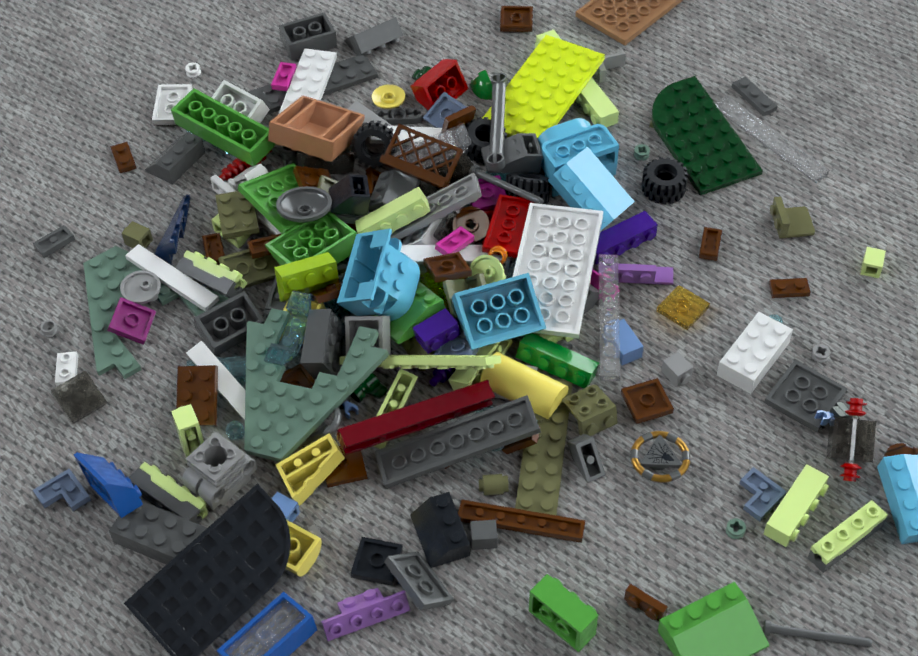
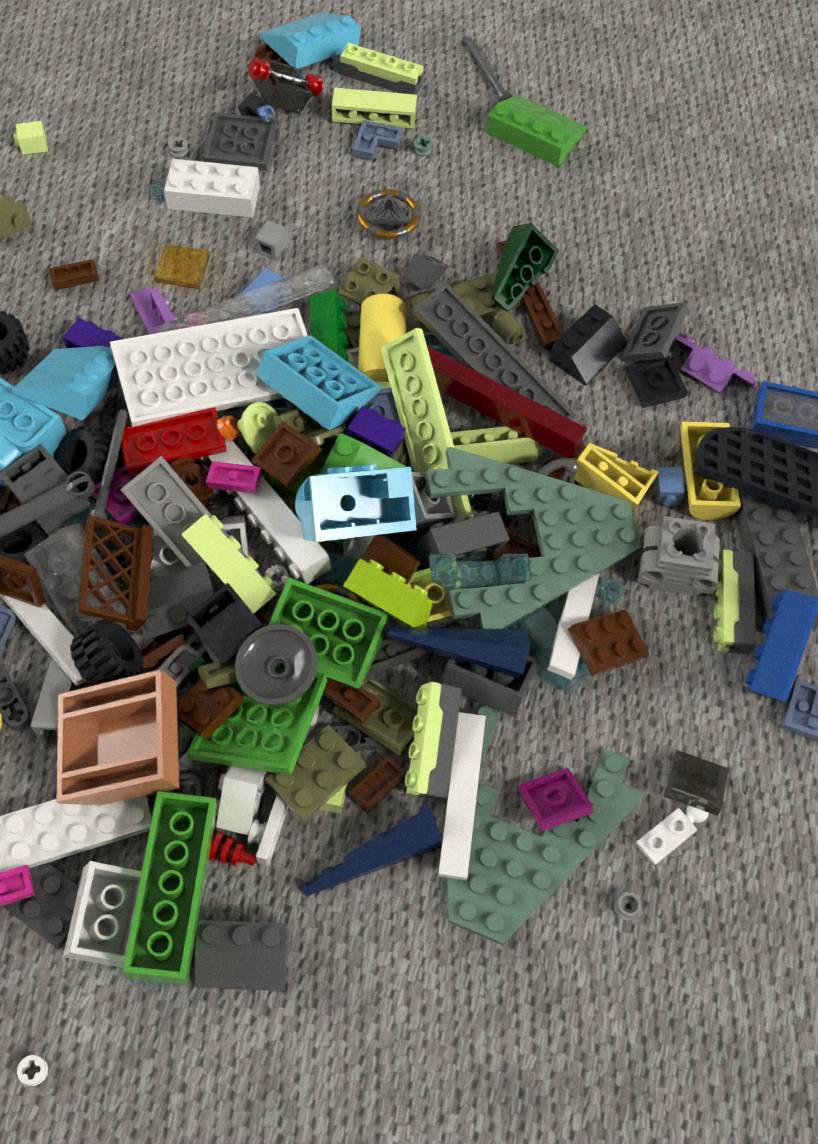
camera: 125 degrees left, 10 degrees up
dark grey plate [33,225,75,258] -> none
reddish brown plate [110,142,137,174] -> none
light grey piece [120,270,161,304] -> none
olive brick [121,221,153,249] -> none
white plate [152,84,193,125] -> none
yellowish green brick [171,404,204,458] -> none
dark grey brick [467,520,498,550] -> none
bright green brick [529,574,598,652] -> none
reddish brown plate [621,378,674,424] -> none
reddish brown plate [624,584,668,621] -> none
reddish brown plate [769,278,811,298] -> none
none -> dark blue wedge [387,627,530,678]
none -> dark green wedge [491,223,559,312]

